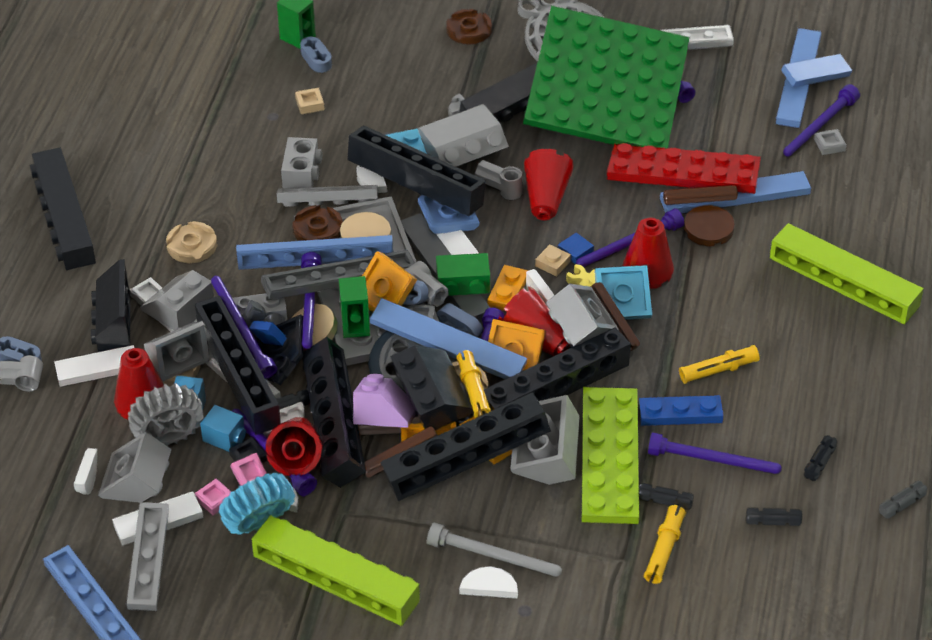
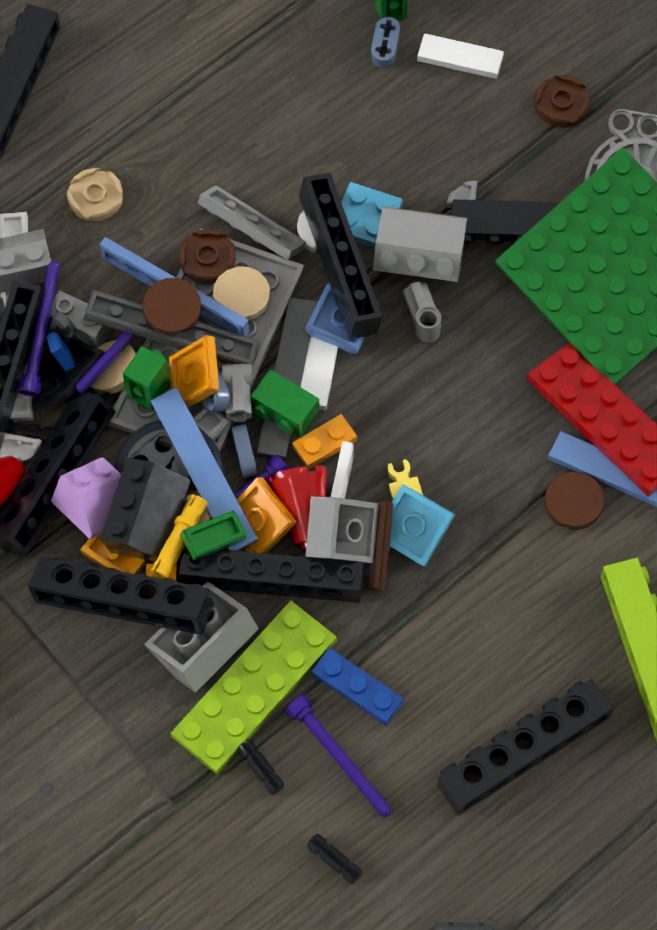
camera: 40 degrees right, 20 degrees up
light grey brick [281,137,322,188] -> none
tan plate [295,88,324,114] -> none
reddish brown axle [365,426,438,478] -> none
light grey piece [427,522,562,577] -> none
white tile [459,567,518,598] -> none
red cone [524,149,574,221] -> none
tan plate [535,244,571,277] -> none
blue tile [558,233,594,264] -> none
dark purple piece [576,208,684,267] -> none
red cone [622,218,674,289] -> none
yellow pin [644,505,686,584] -> none
reddish brown axle [663,185,738,205] -> none
yellow pin [679,345,760,384] -> none
black axle [804,435,837,481] -> none
none -> reddish brown tile [143,278,201,335]
none -> green tile [180,510,248,560]
none -> white tile [417,33,504,79]
none -> black brick [438,679,613,816]

